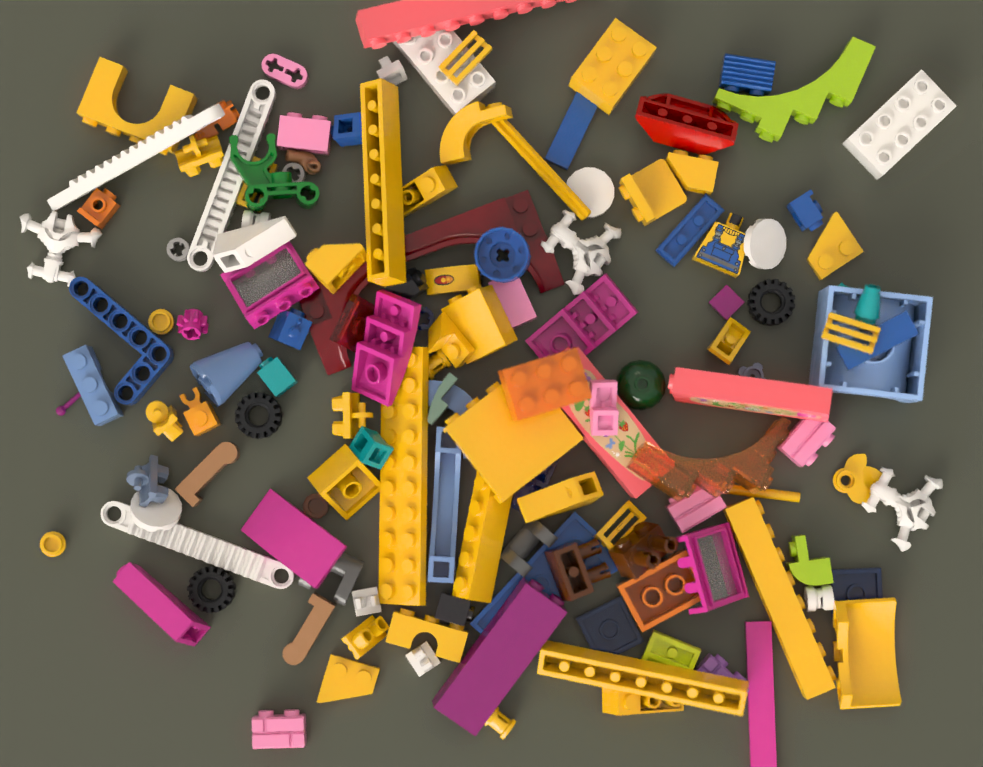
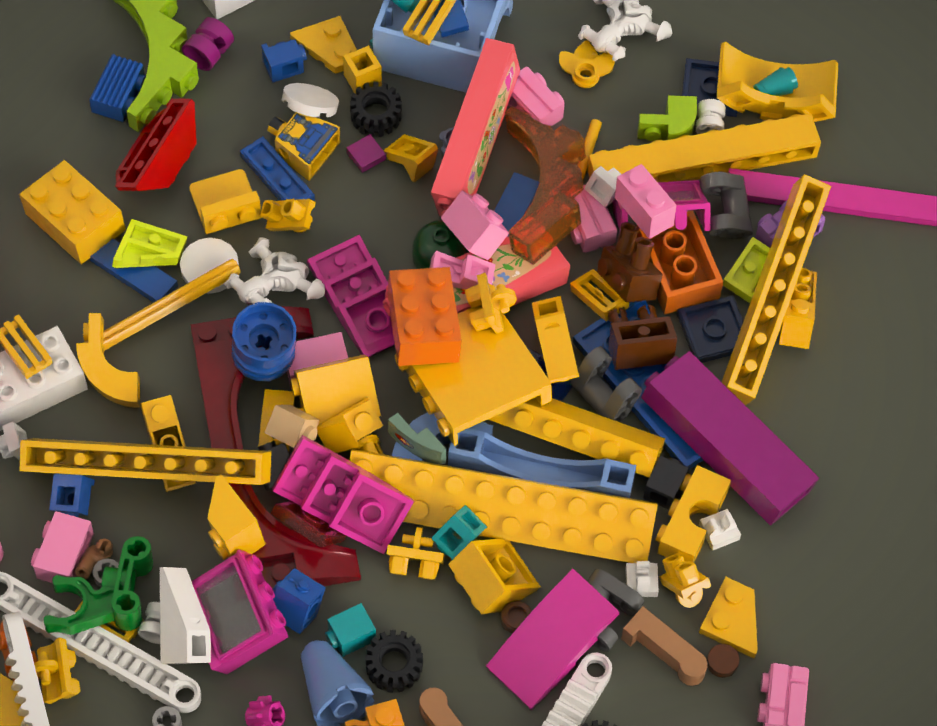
camera: 80 degrees left, 25 degrees down
yellow bush [484,707,517,739] -> none
yellow slope [665,150,719,195] -> none
none -> neon yellow wing [112,219,188,268]
none -> magenta wheel [182,17,234,71]
none -> yellow hips [260,199,316,233]
none -> tan brick [265,405,320,448]
none -> yellow brick [343,45,382,94]
none -> bright pink piece [441,191,509,260]
none -> yellow hips [465,272,517,334]
none -> blue tile [494,172,541,237]
none -> white tile [584,166,621,208]
none -> bright pink piece [615,164,676,239]
none -> dark grey connector [700,172,753,239]
none -> reddish brown tile [707,644,740,678]
none -> teal cone [753,67,798,96]

